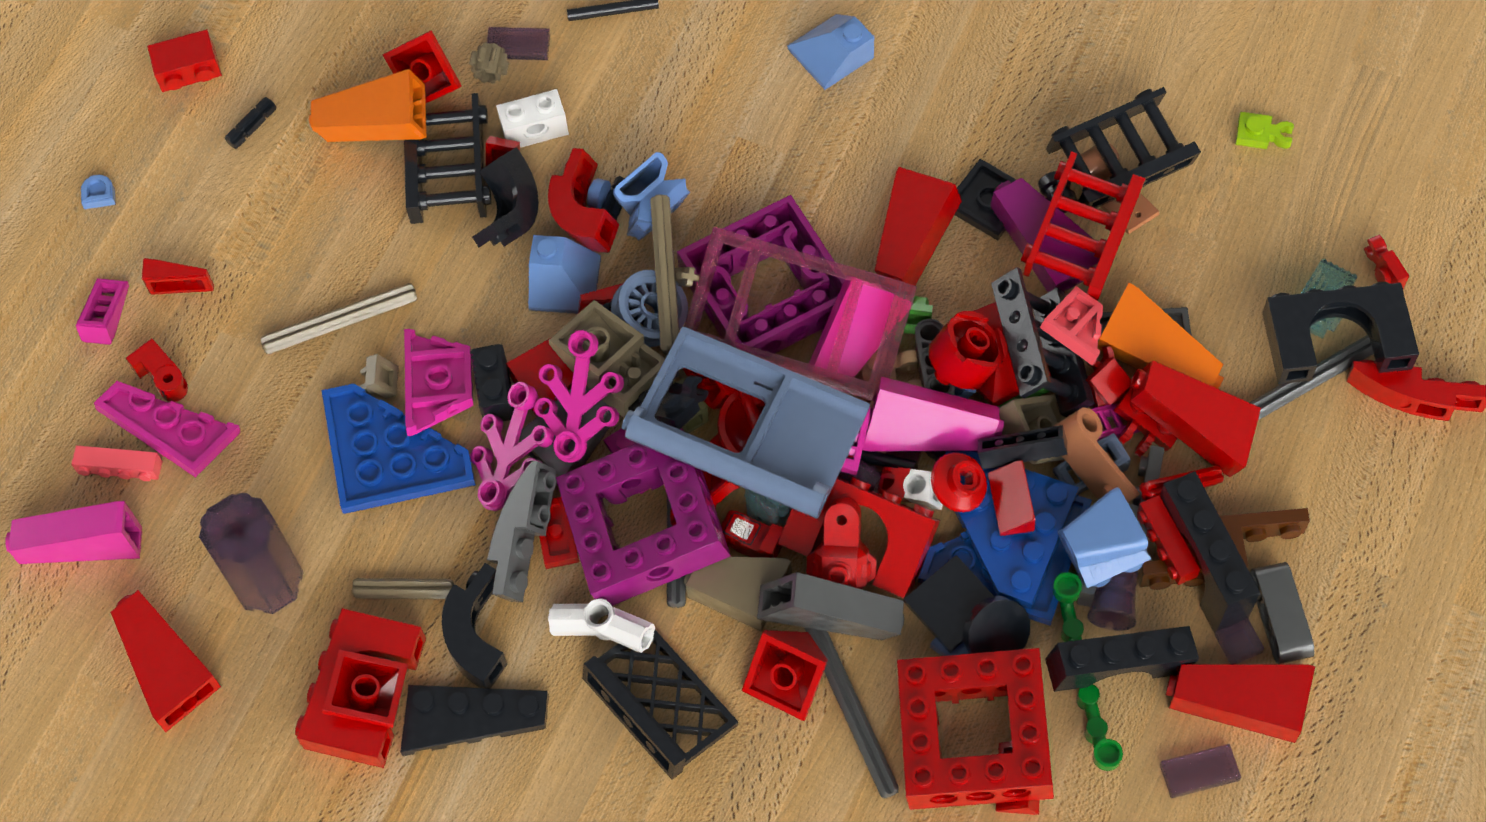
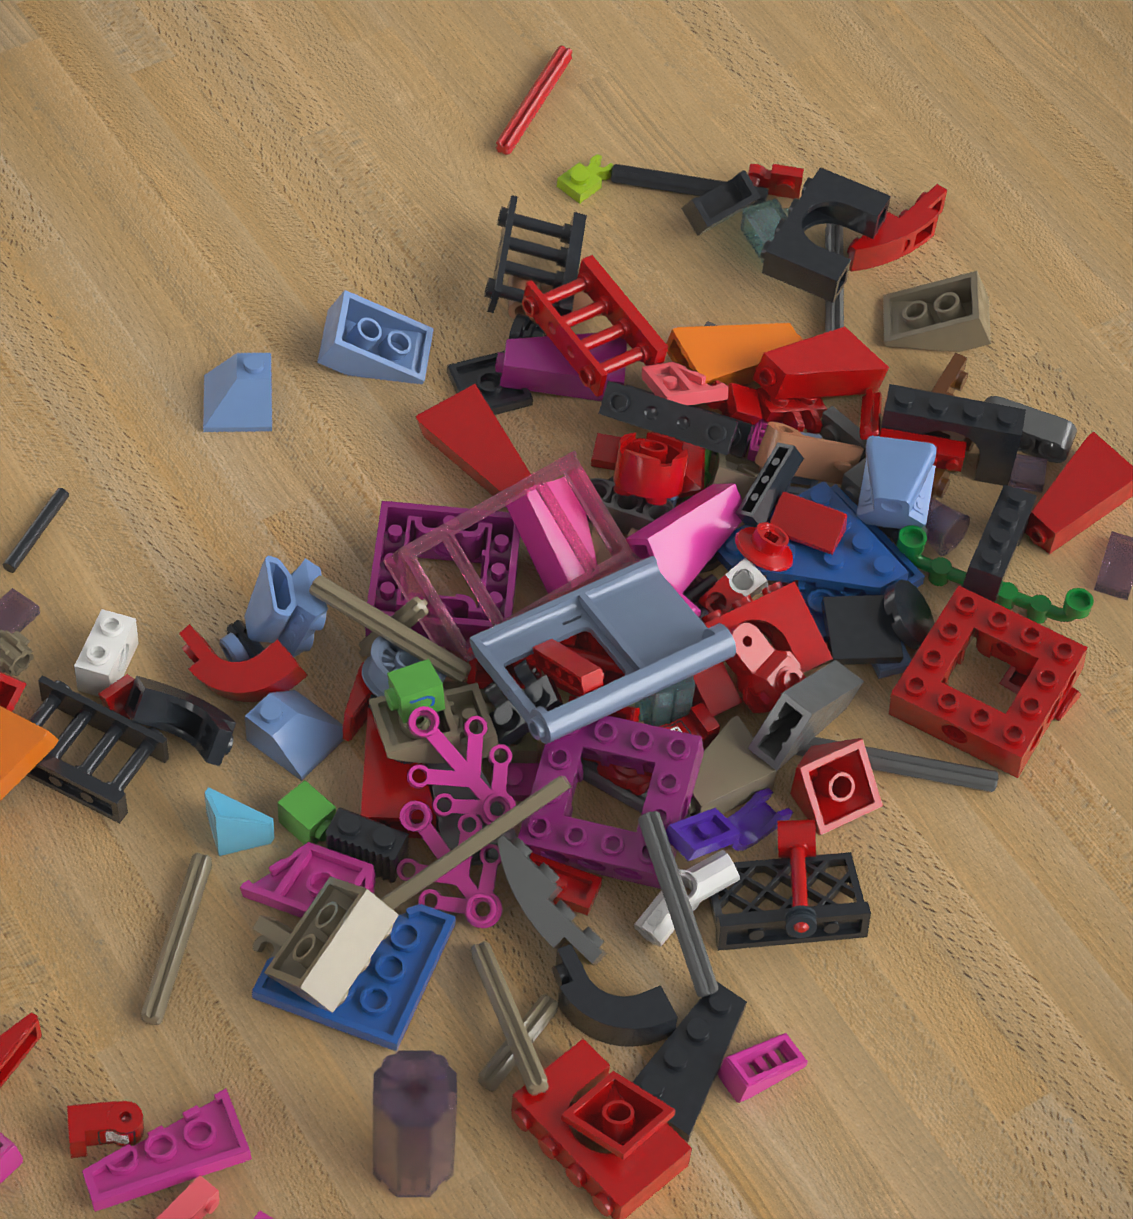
camera: 65 degrees left, 10 degrees down
none -> medium azure slope [204,787,275,856]
none -> slope [264,876,399,1013]
none -> bright green brick [277,780,336,844]
none -> medium blue slope [317,290,434,384]
none -> dark tan tile [380,775,572,910]
none -> bright green brick [384,659,445,723]
none -> dark tan axle [470,941,549,1095]
none -> axle [496,45,573,155]
none -> red piece [533,639,604,696]
none -> black axle [611,164,768,207]
none -> dark grey axle [638,811,719,997]
none -> dark purple piece [666,788,794,861]
none -> black panel [681,170,761,236]
none -> dark pink slope [718,1033,808,1103]
none -> red piece [777,819,817,938]
none -> dark tan slope [883,271,991,352]

